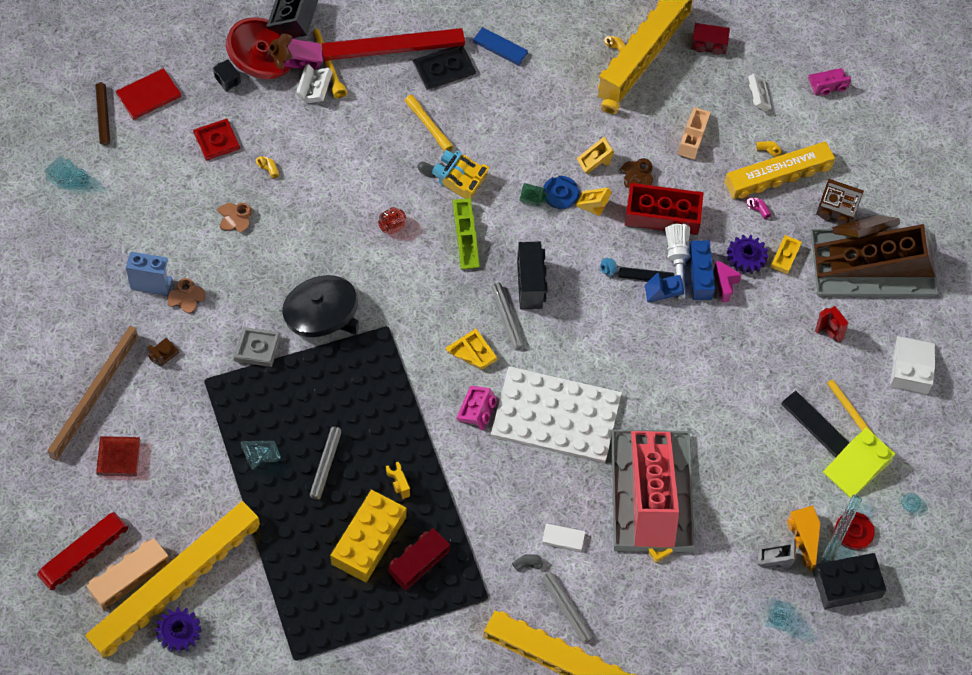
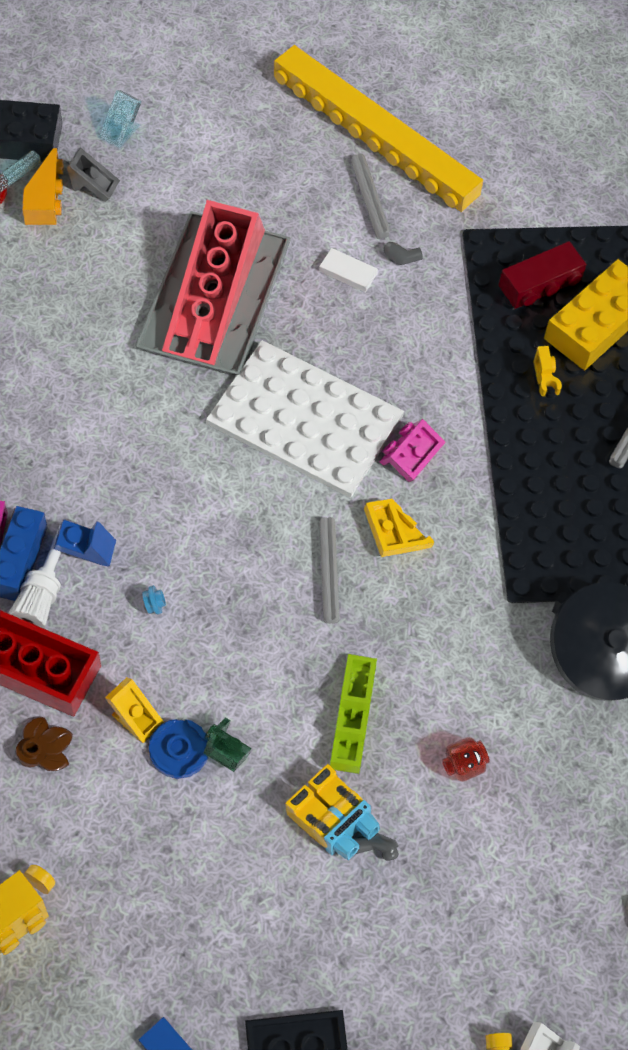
camera: 165 degrees left, 0 degrees up
yellow piece [404,94,454,152] -> none
black brick [517,241,548,309] -> none
yellow slope [576,136,614,174] -> none
black axle [619,267,674,281] -> none

